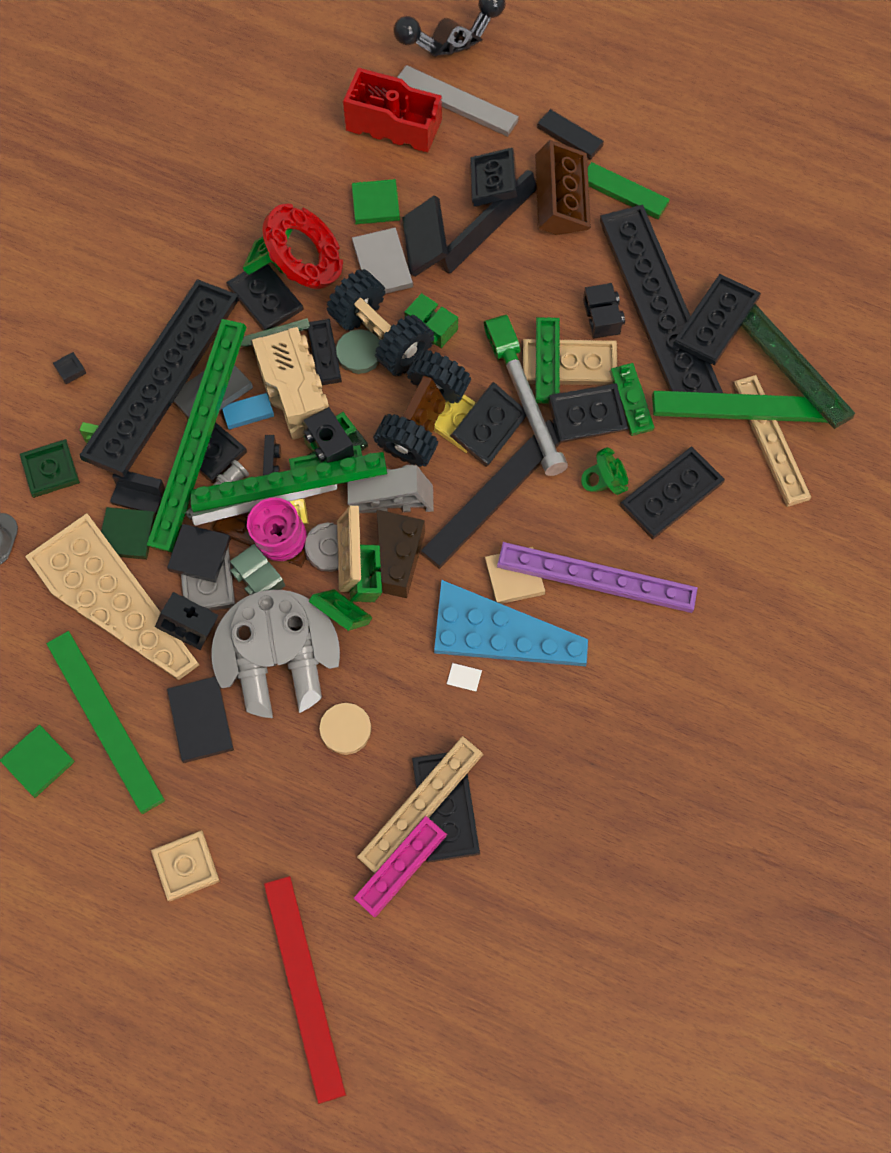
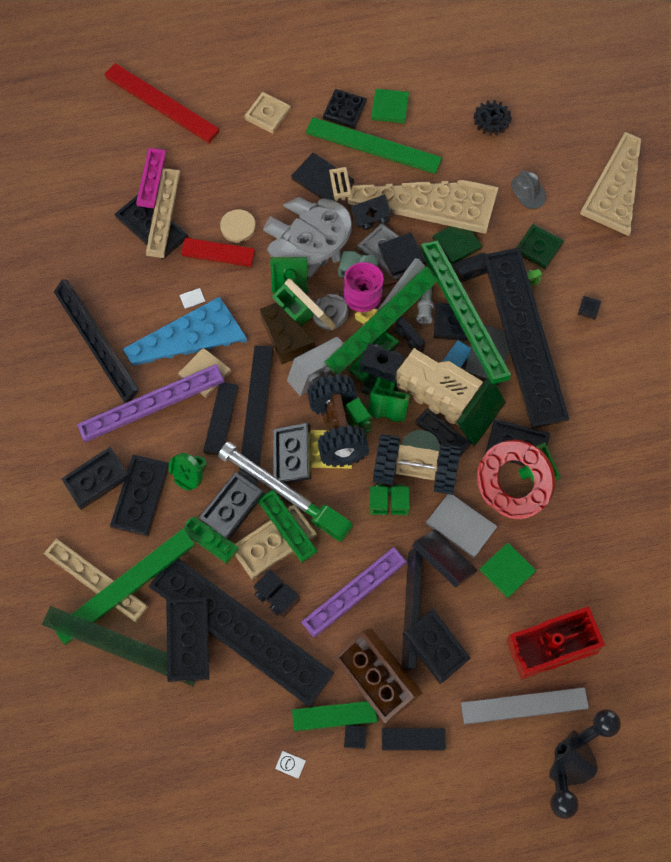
camera: 145 degrees right, 0 degrees up
none -> black plate [54,279,139,403]
none -> black tile [61,447,130,510]
none -> red tile [181,238,255,267]
none -> black tile [203,382,239,455]
none -> white sticker [275,751,306,779]
none -> medium lavender tile [301,547,407,638]
none -> black tile [323,89,367,128]
none -> tan tile [329,167,352,201]
none -> green brick [344,398,372,436]
none -> black plate [344,725,367,750]
none -> green brick [368,387,410,422]

